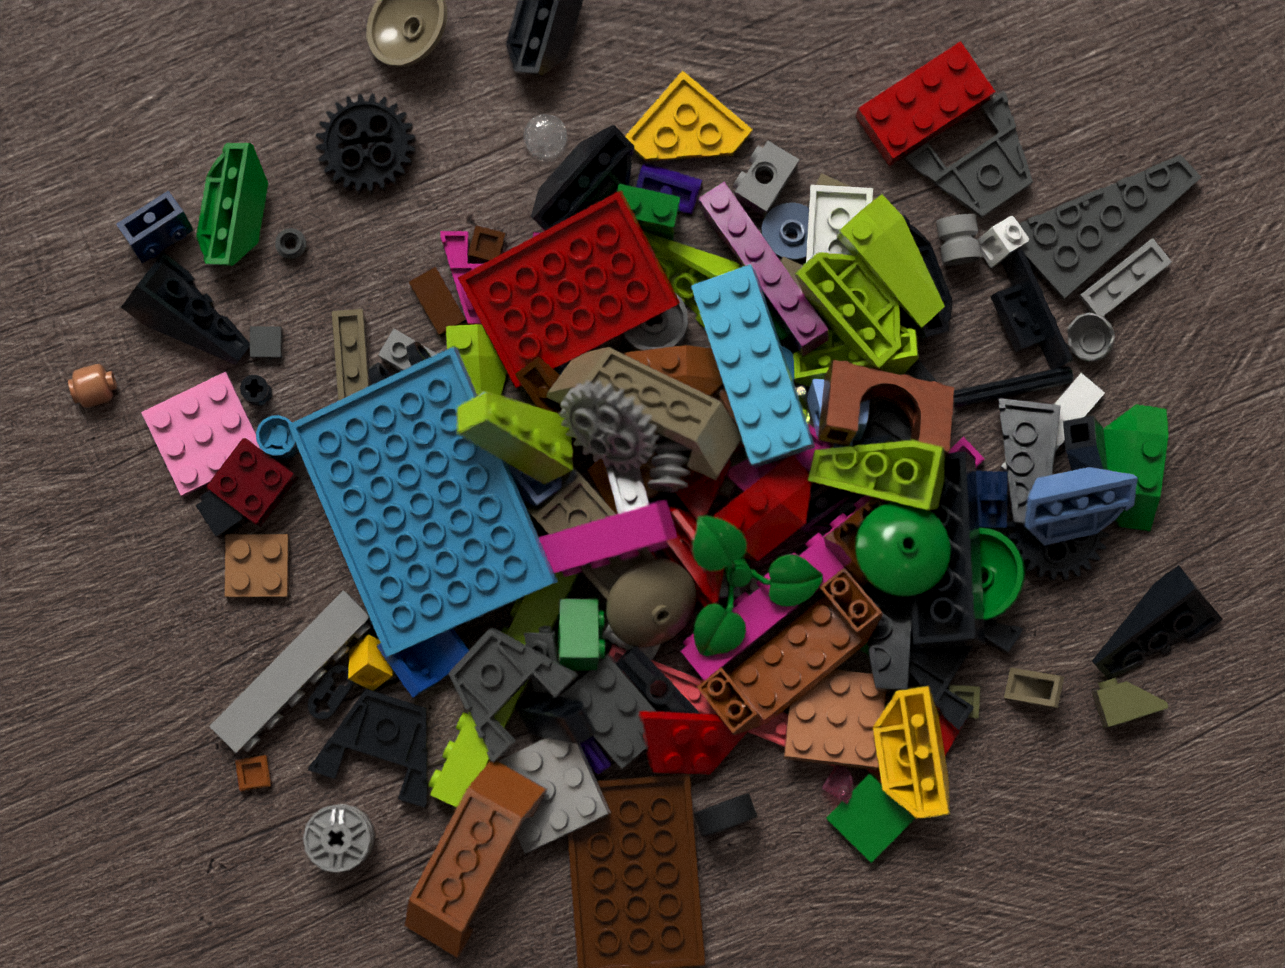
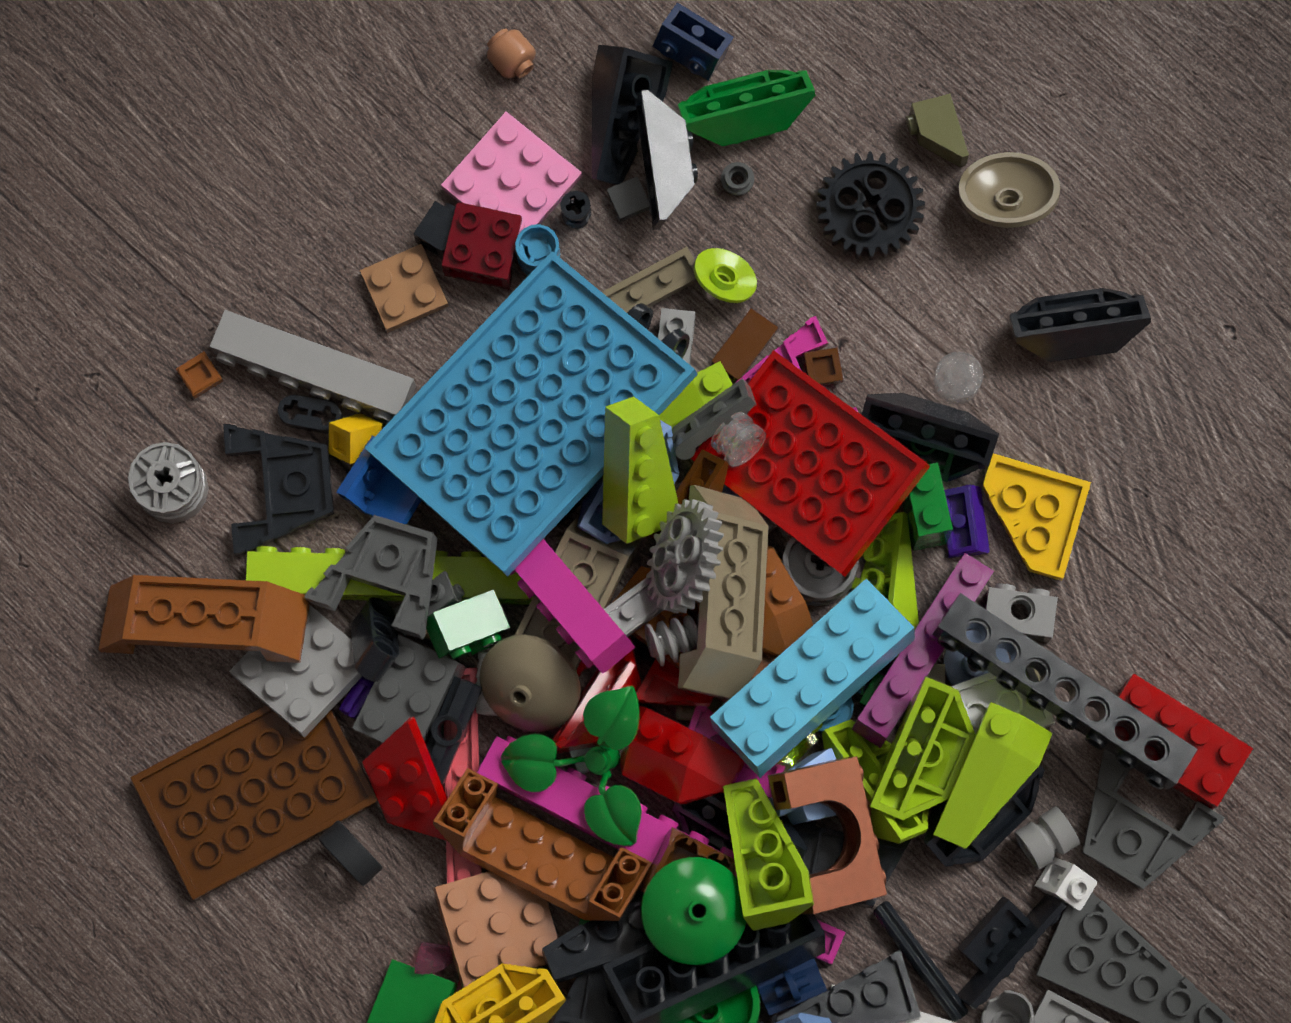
camera: 70 degrees right, 5 degrees down
none -> wedge [635,90,698,230]
none -> dark grey plate [672,378,756,460]
none -> lime dish [693,248,757,303]
none -> clear wheel [711,412,766,467]
none -> olive slope [906,94,969,167]
none -> black brick [932,593,1198,790]

